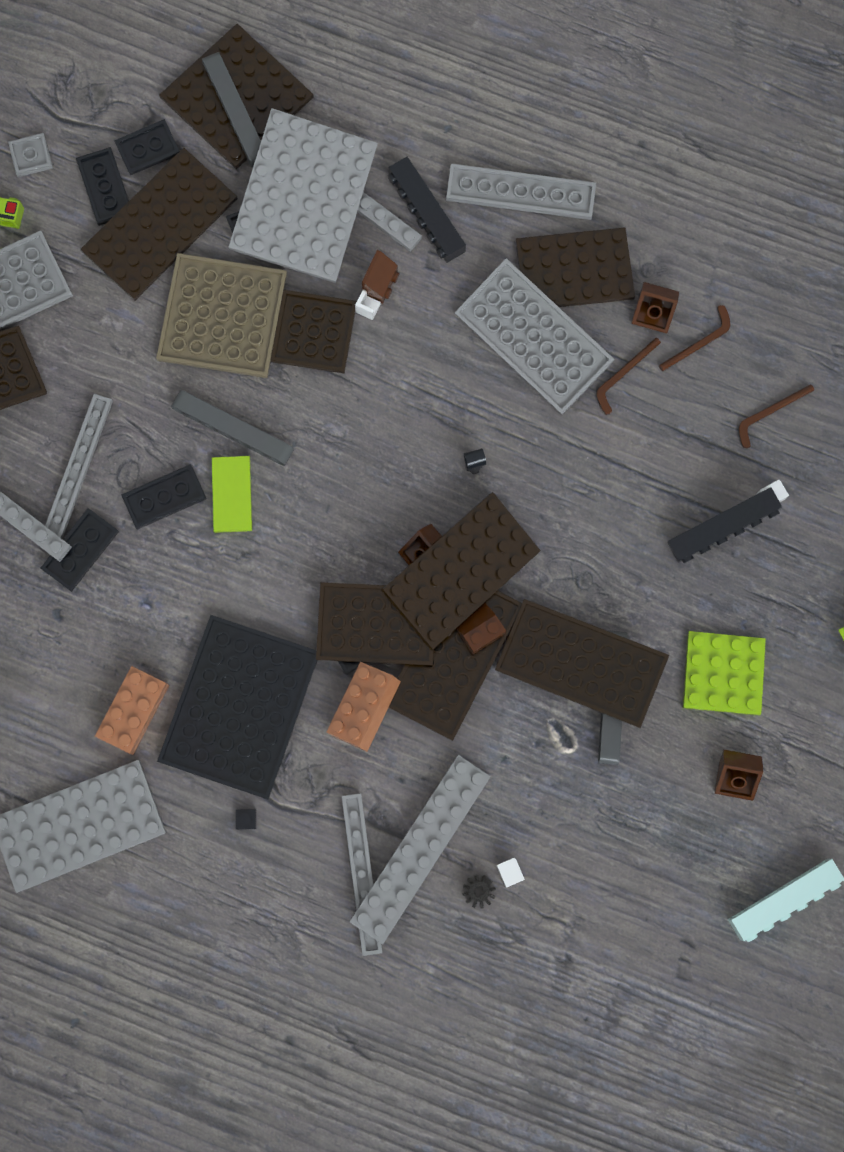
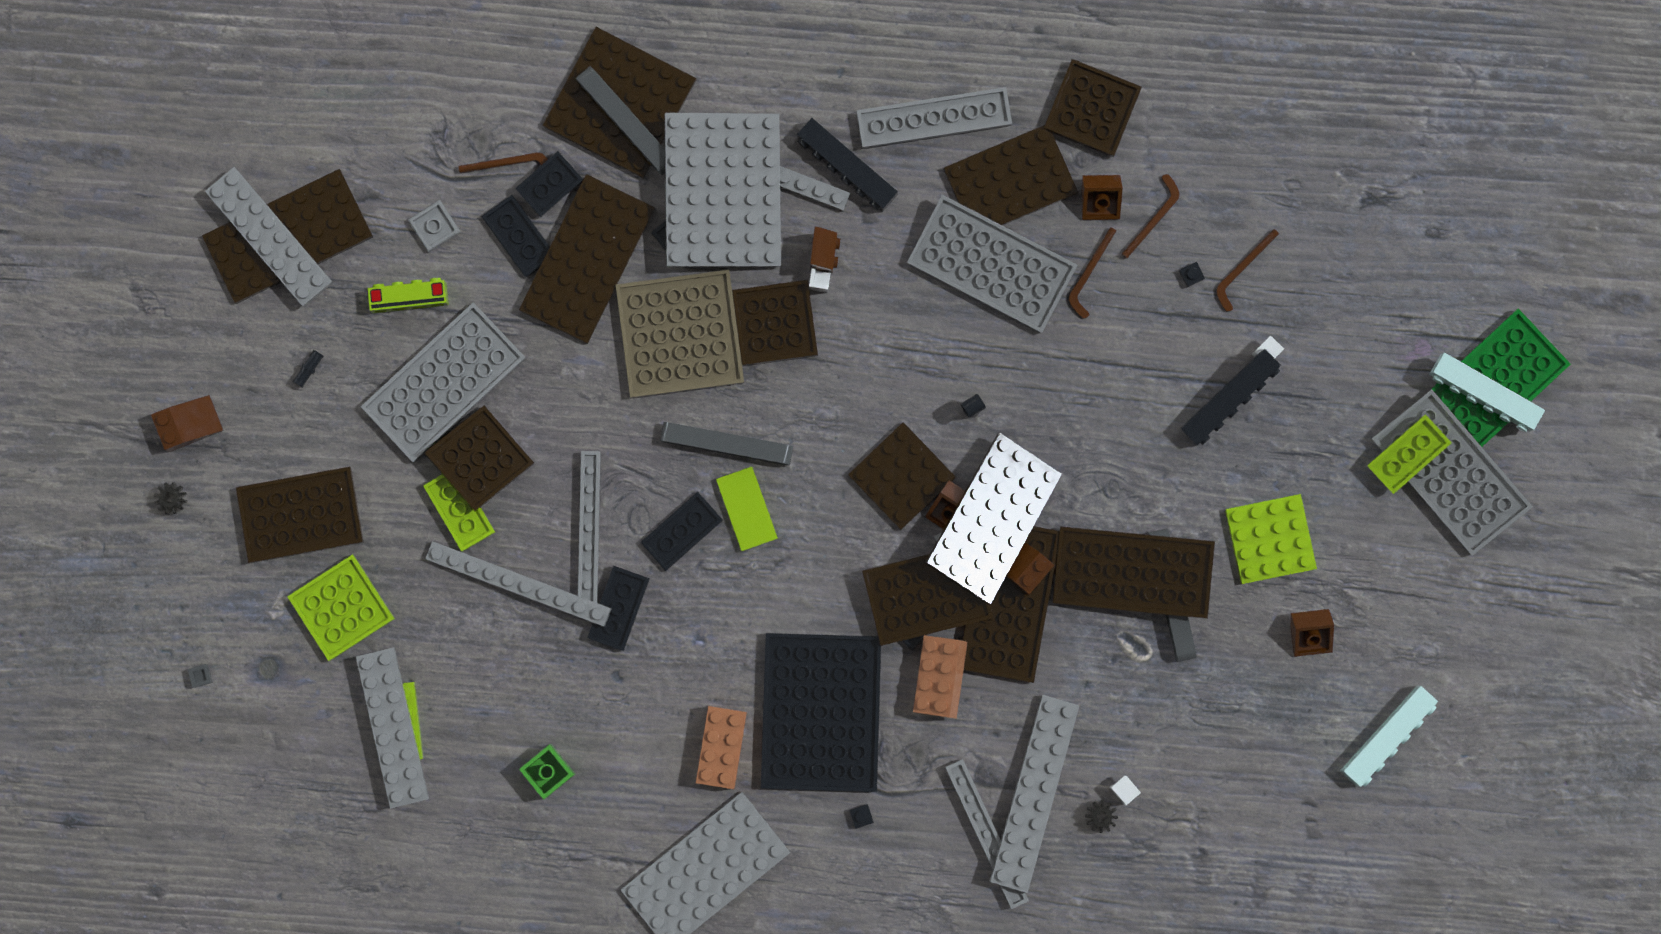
camera: 20 degrees left, 5 degrees up
none -> reddish brown piece [459,152,548,173]
none -> dark brown plate [848,422,956,530]
none -> dark brown plate [1044,59,1142,157]
none -> black plate [1179,262,1205,288]

